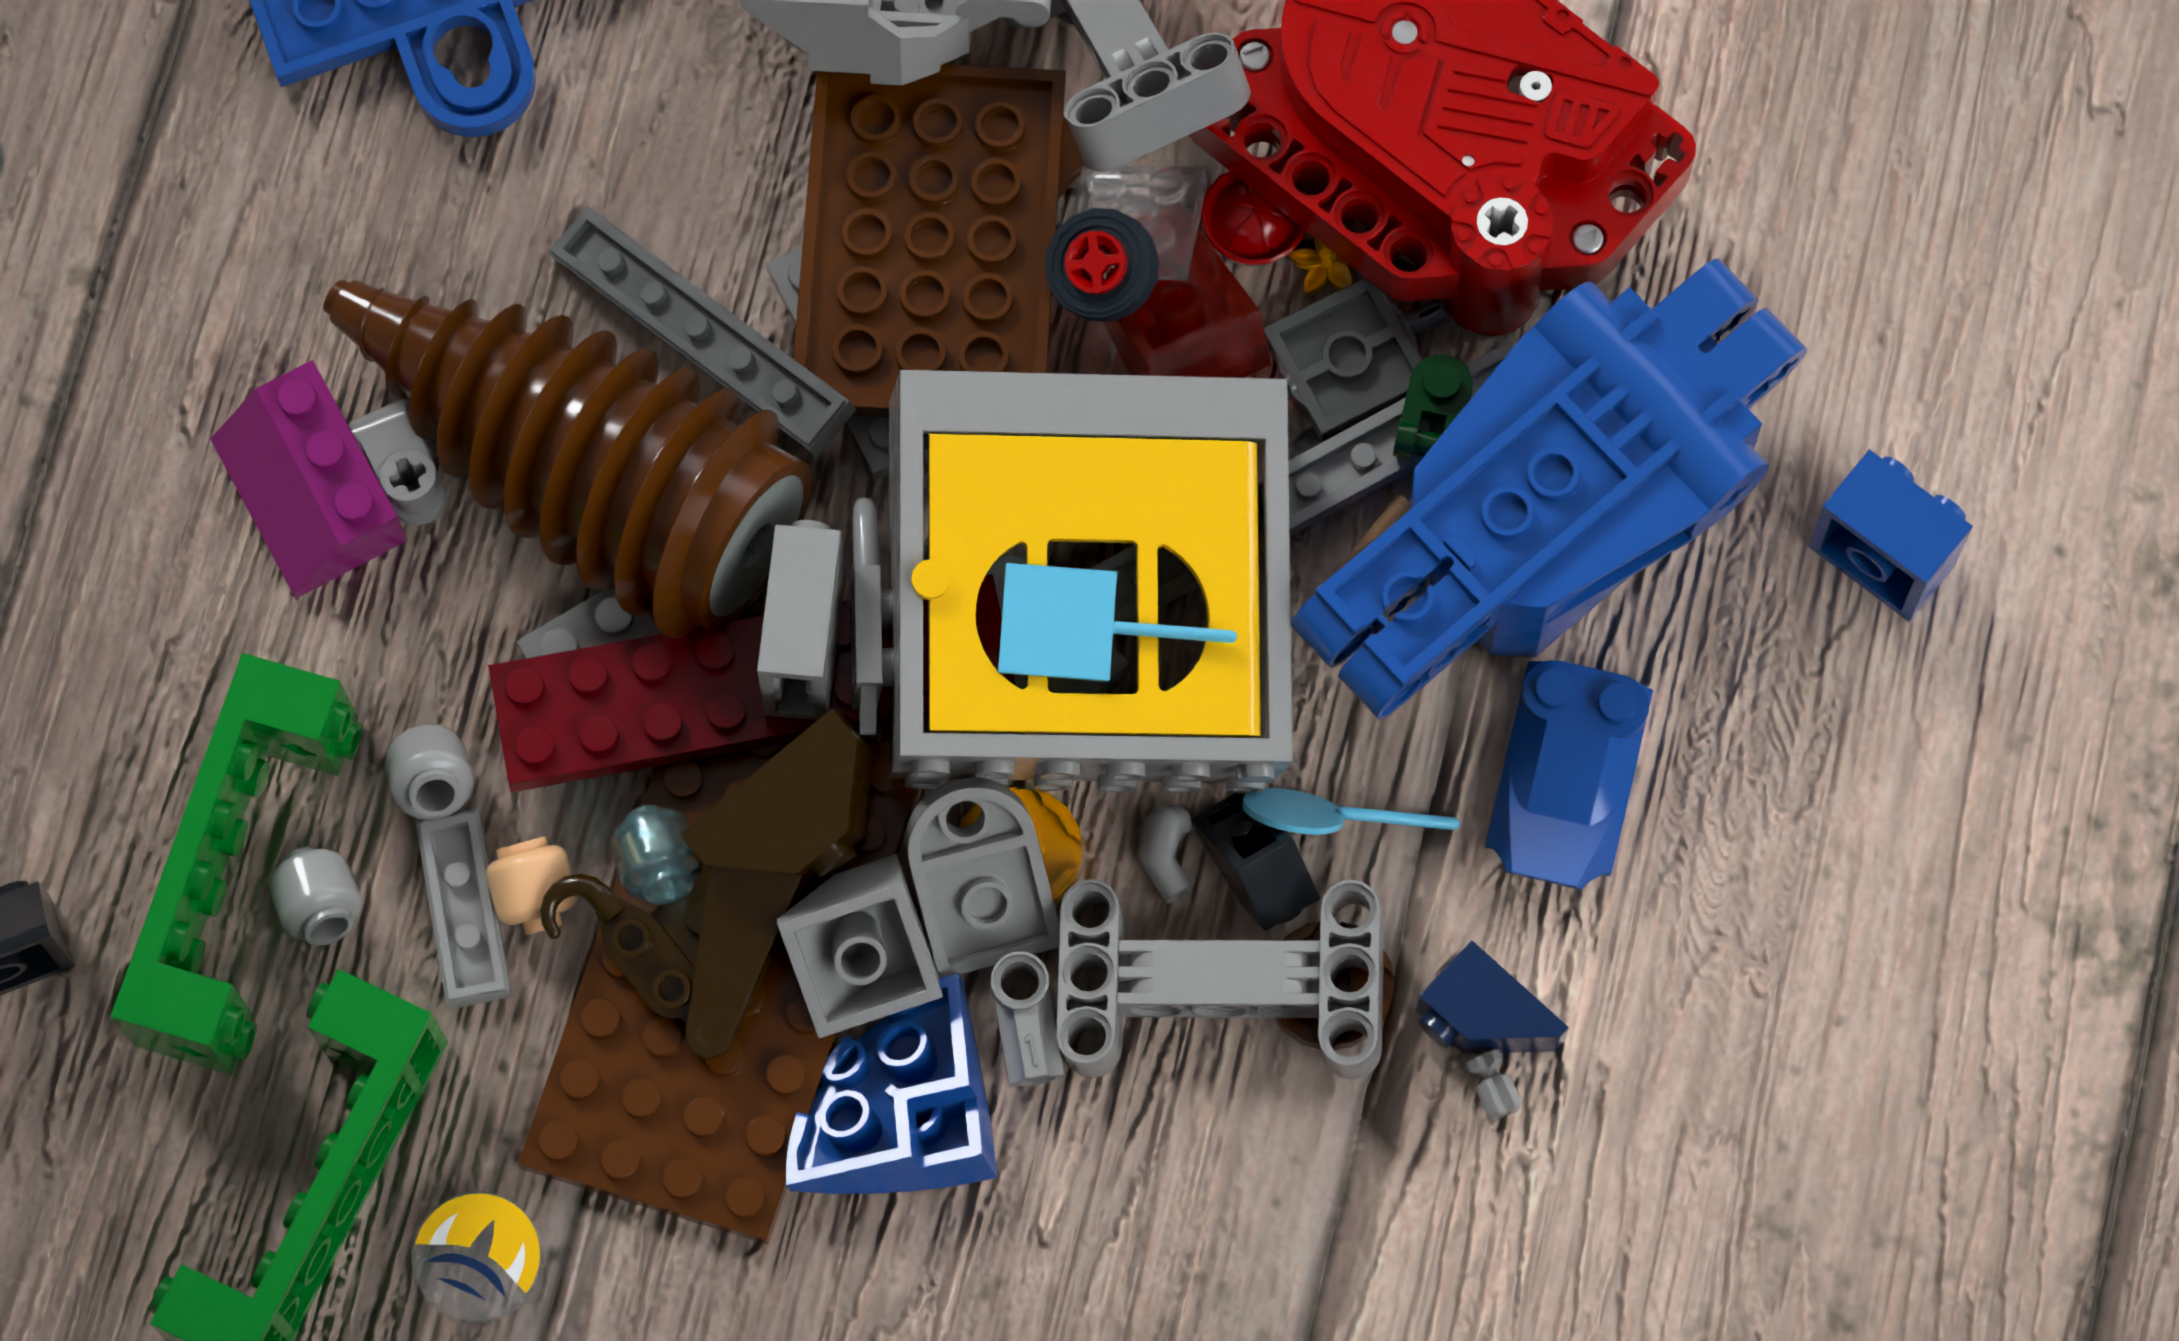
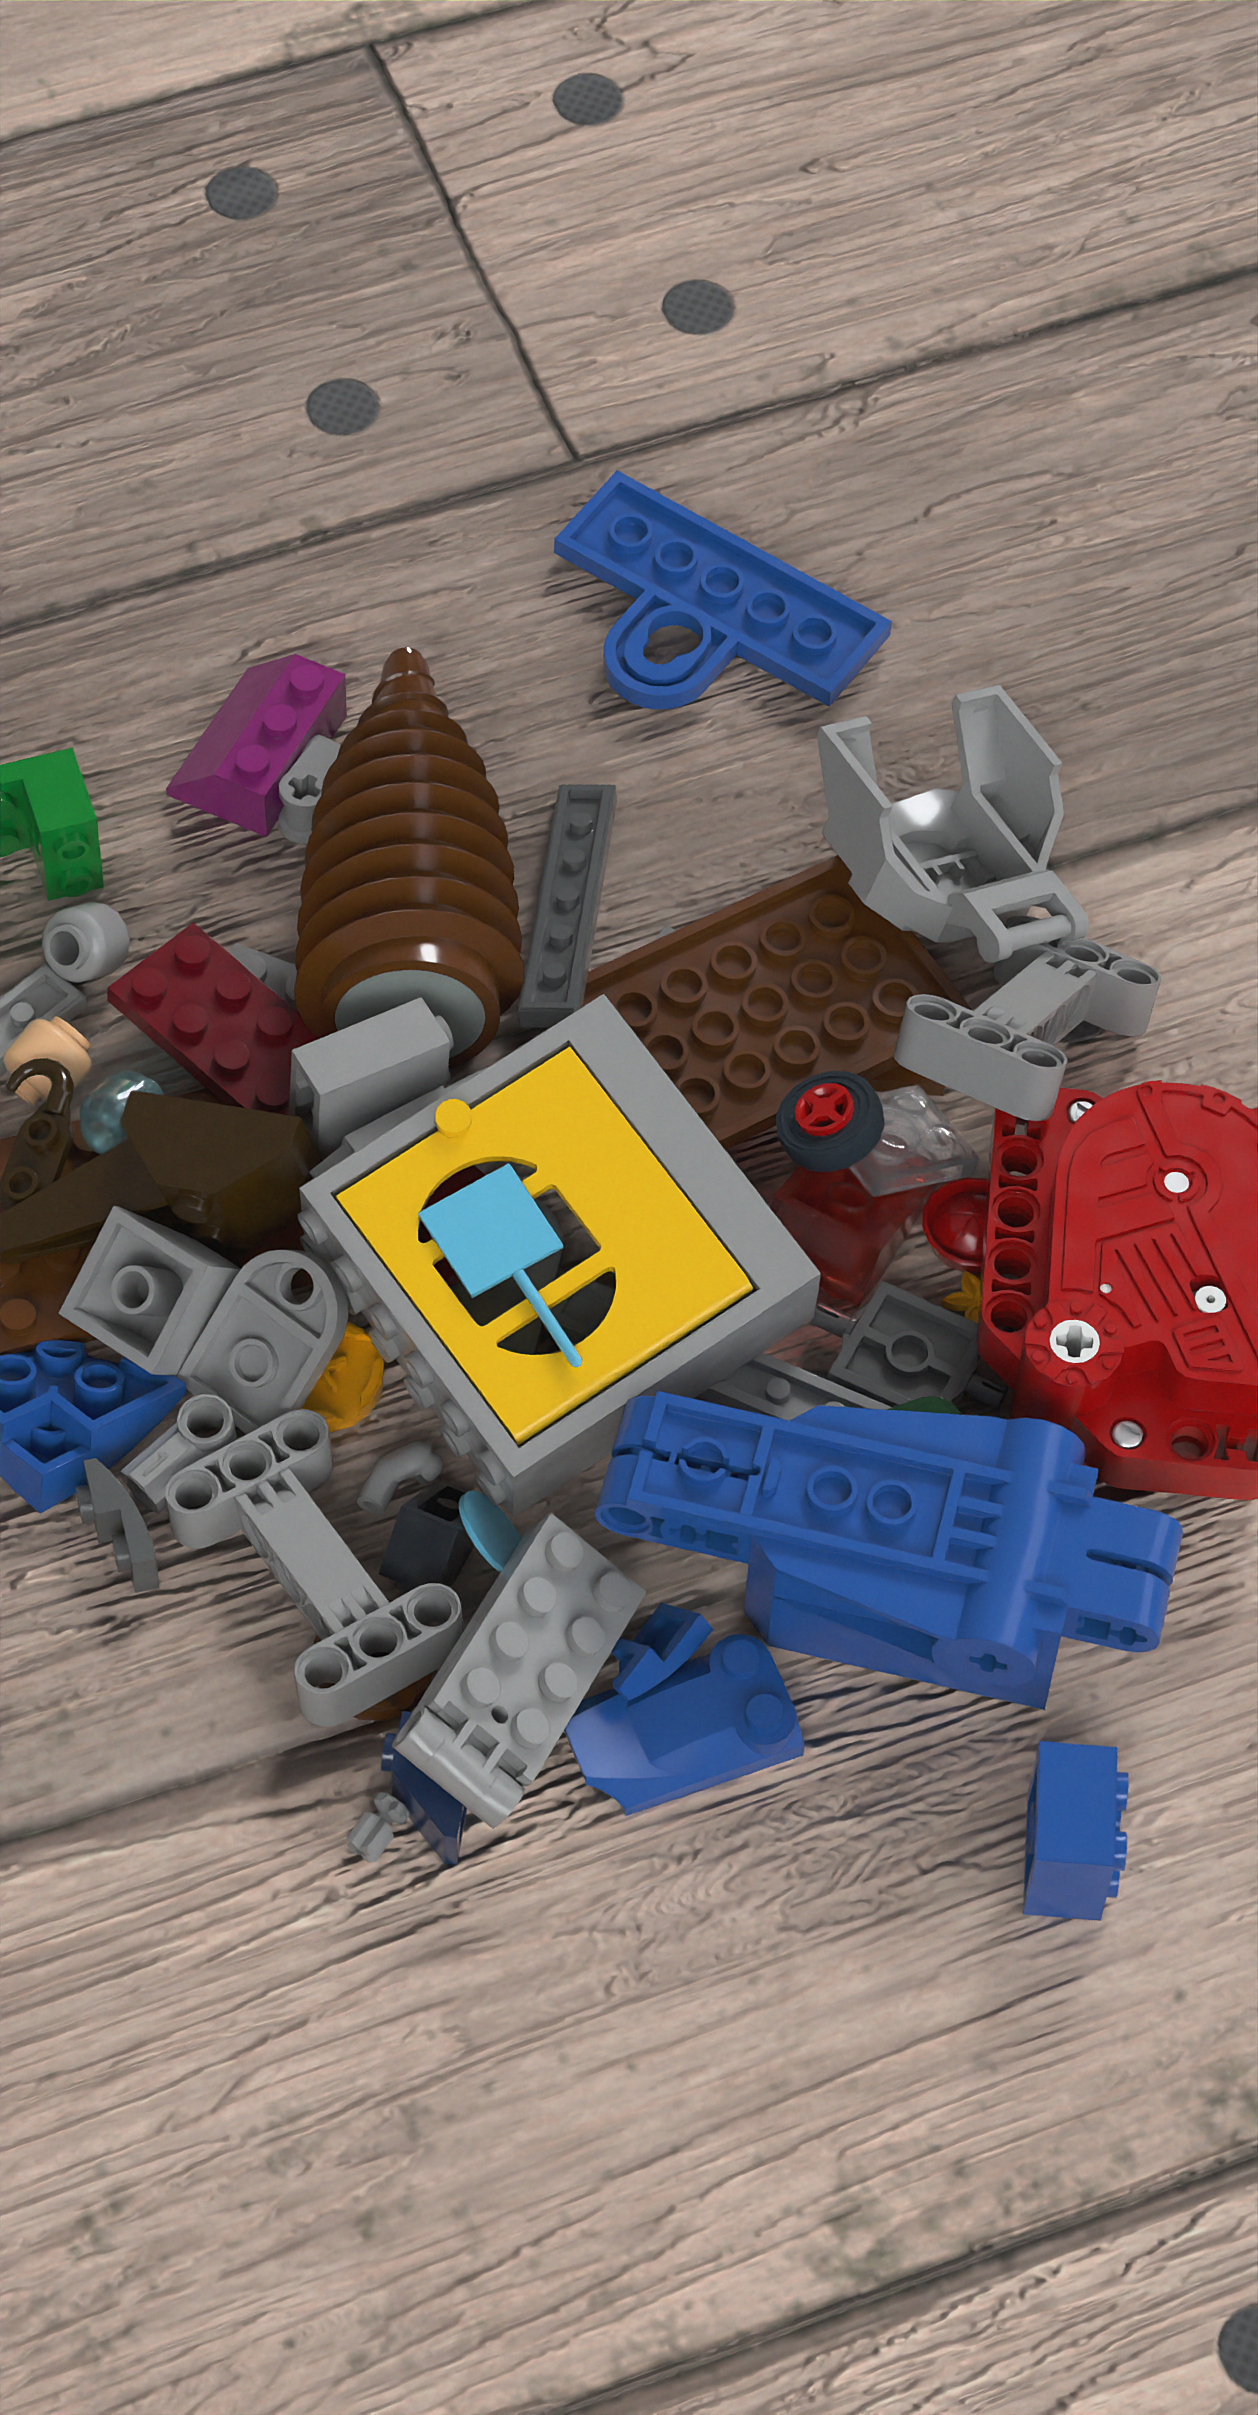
camera: 50 degrees right, 15 degrees down
none -> dark grey slope [75,1458,160,1593]
none -> light grey hinge [392,1513,646,1829]
none -> blue slope [612,1603,714,1700]

